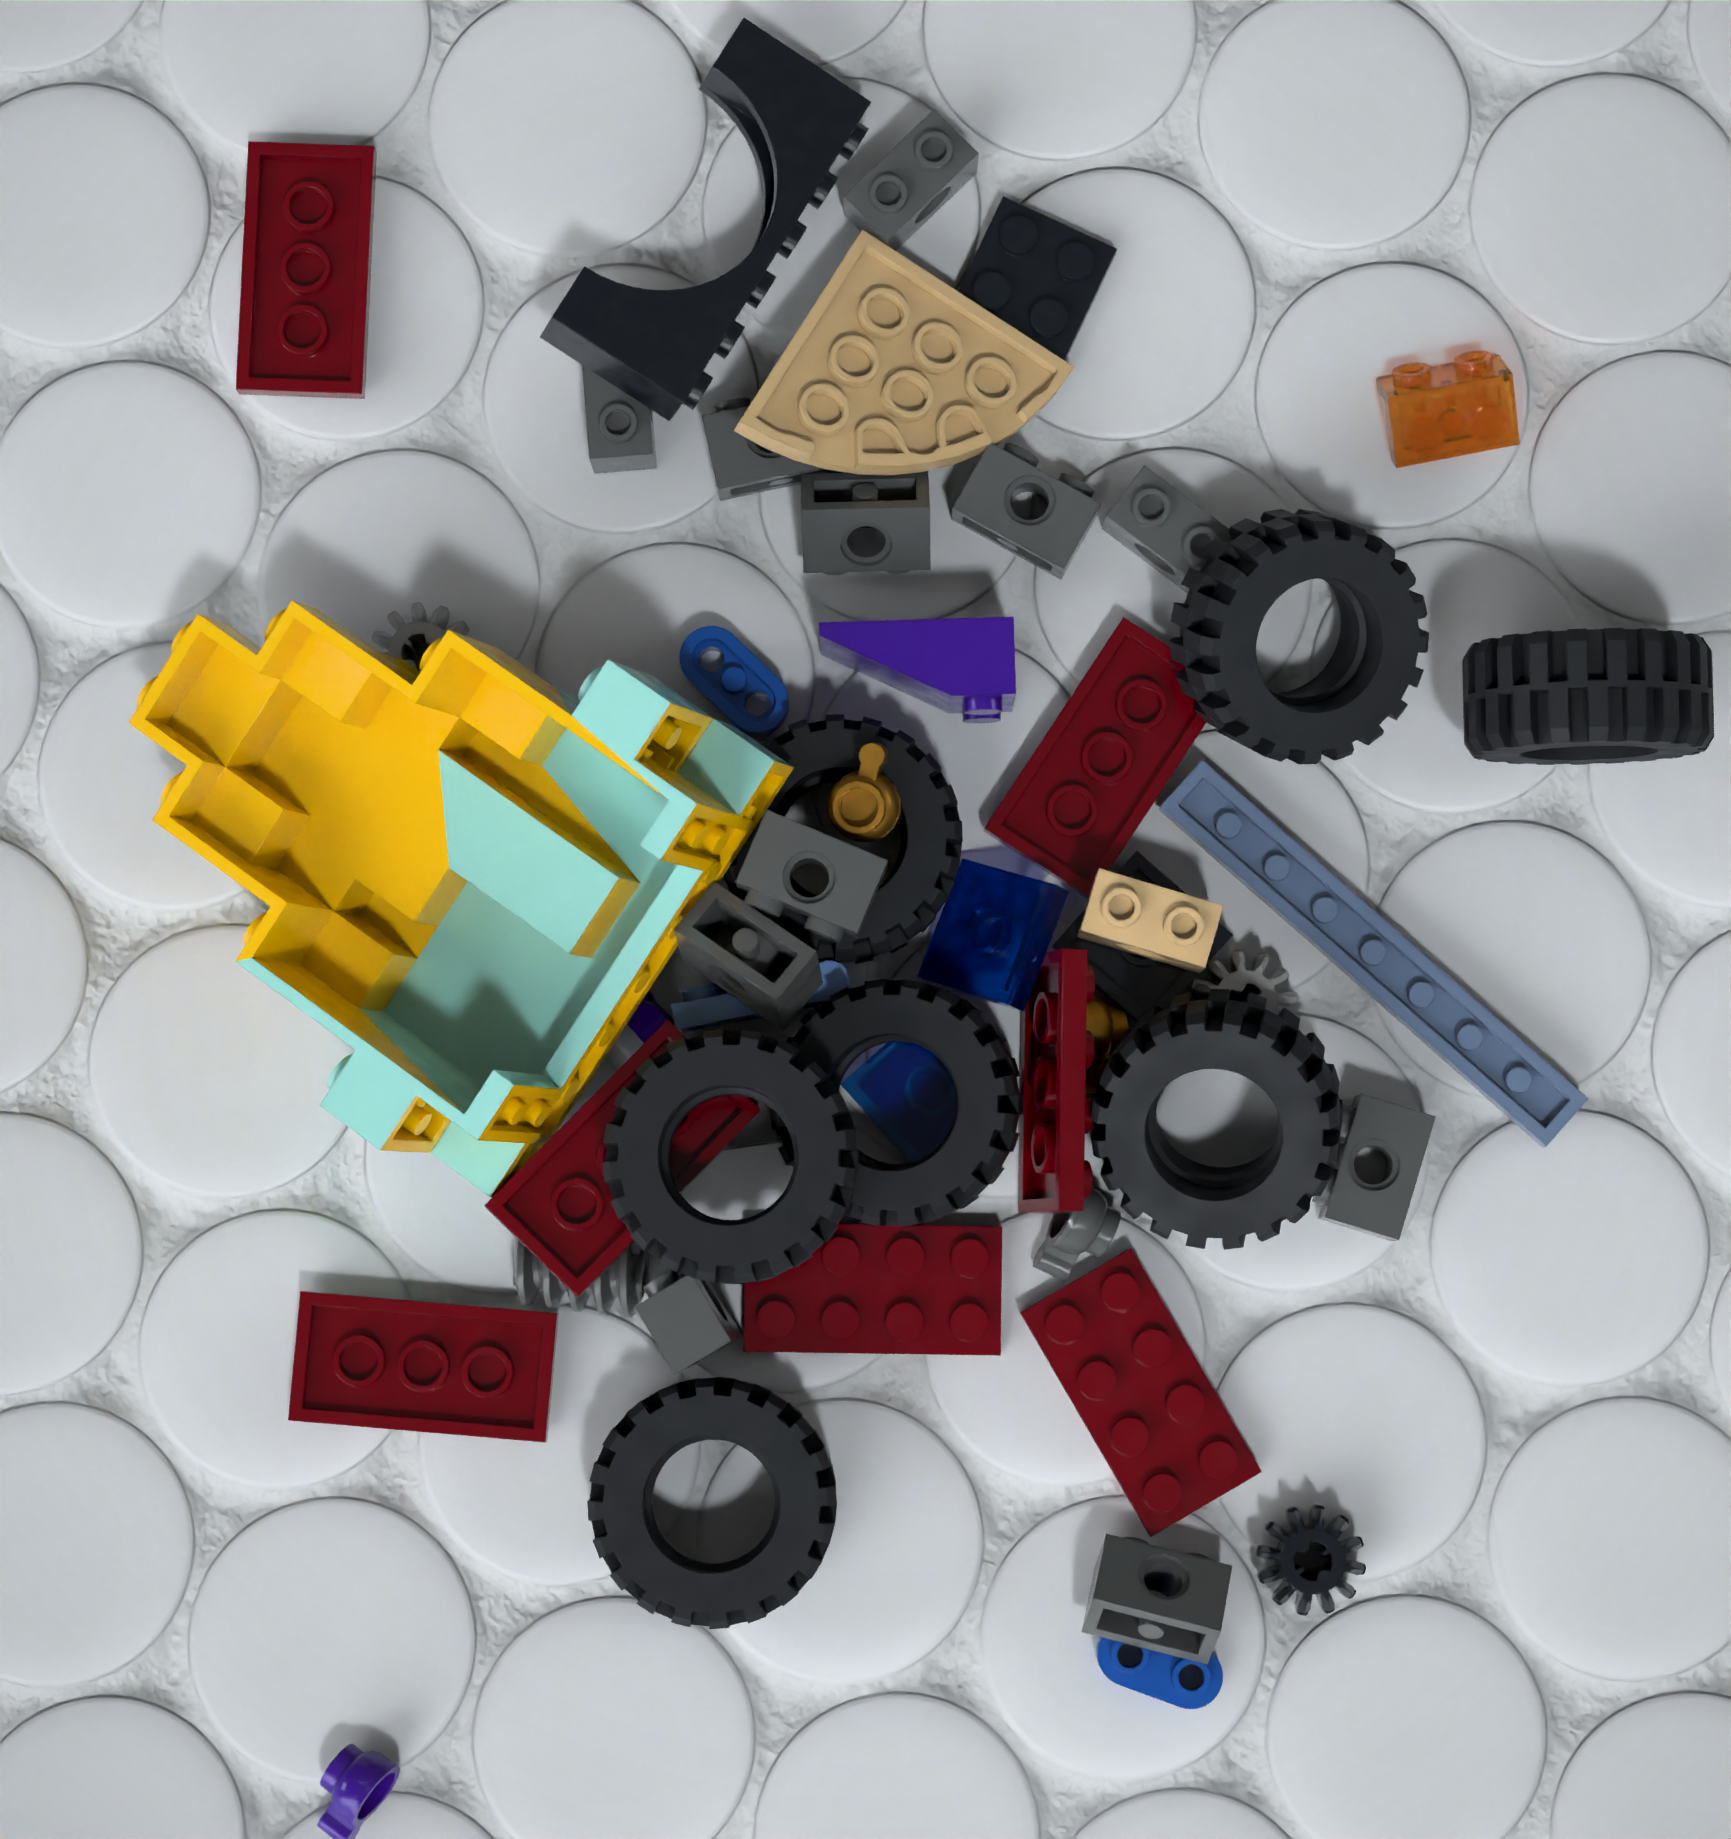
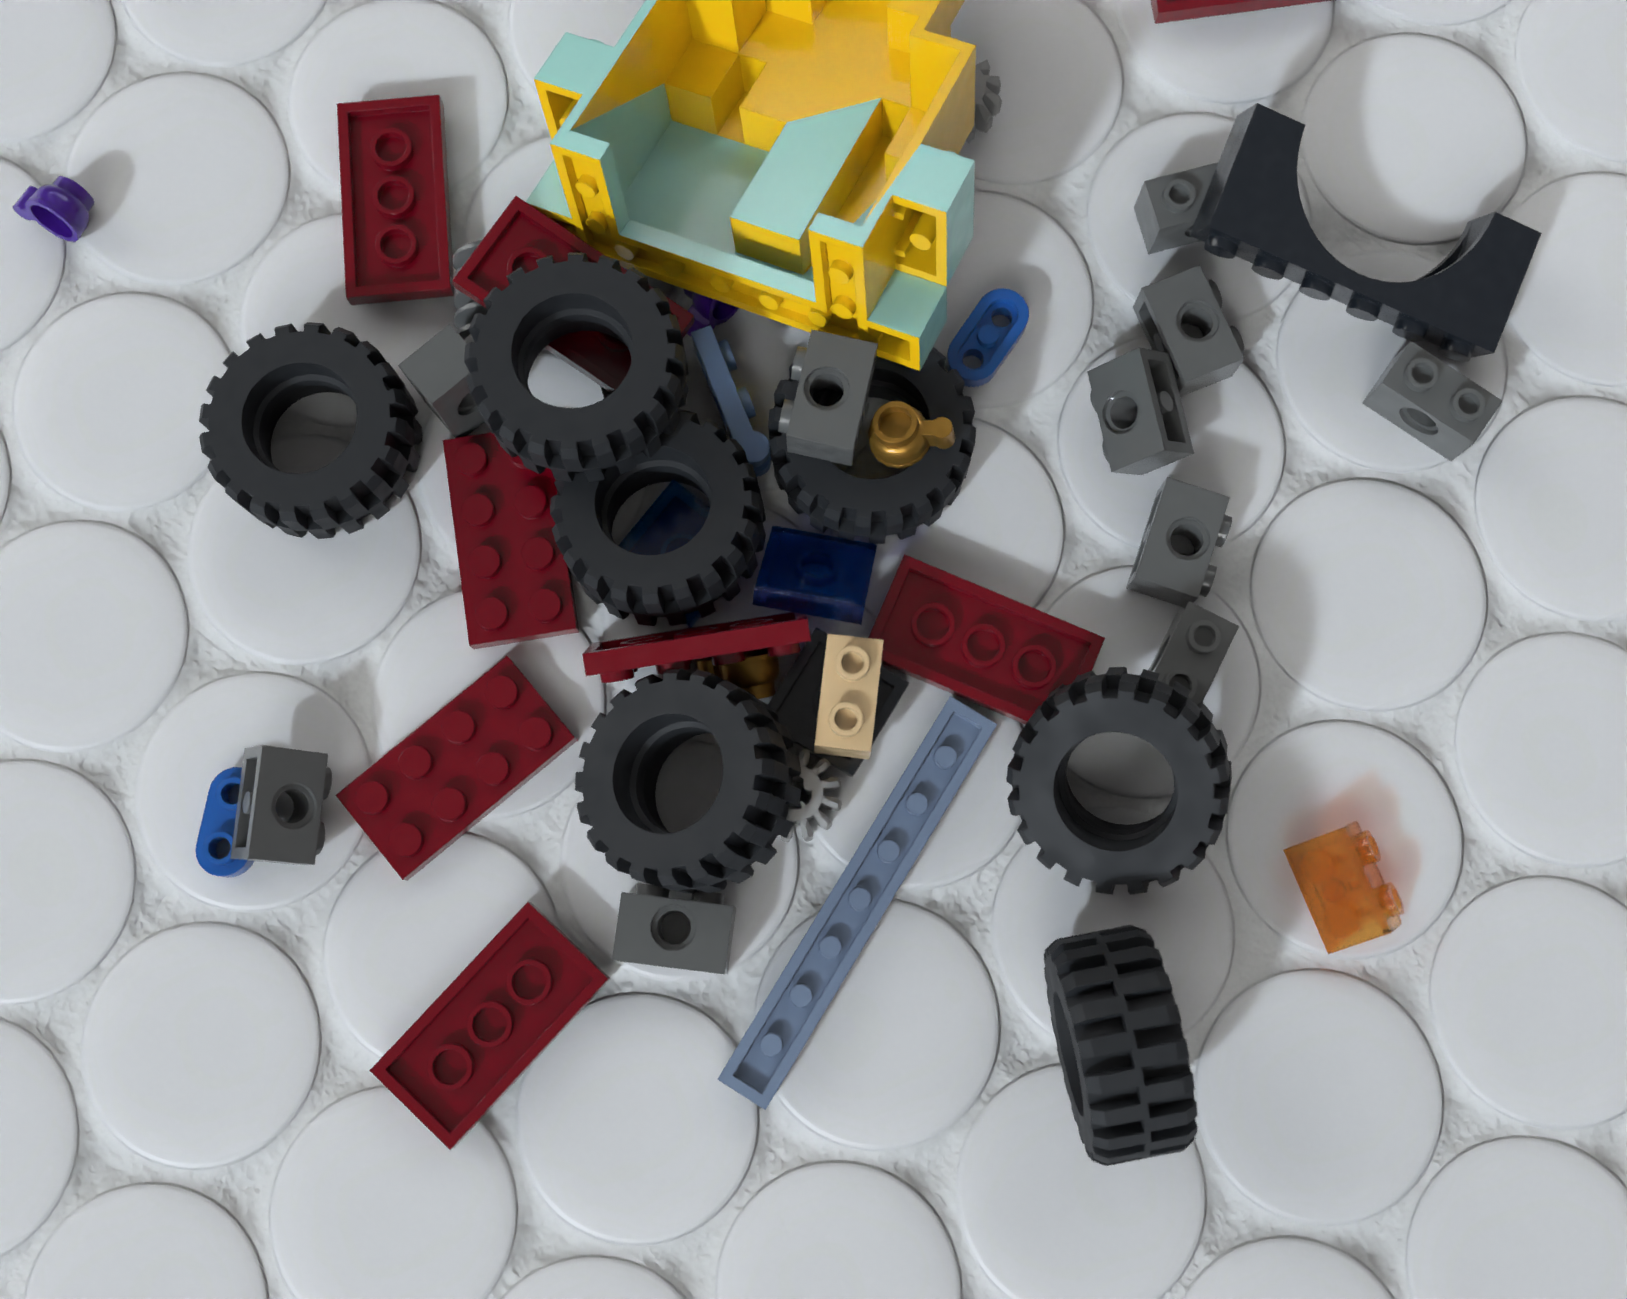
camera: 80 degrees right, 5 degrees down
dark grey brick [674,881,823,1031] -> none
tan plate [734,229,1075,475] -> none
dark purple slope [819,617,1016,723] -> none
black plate [958,196,1117,361] -> none
dark grey piece [1033,1187,1121,1281] -> none
black gear [1255,1504,1366,1616] -> none
none -> dark red plate [369,902,611,1150]

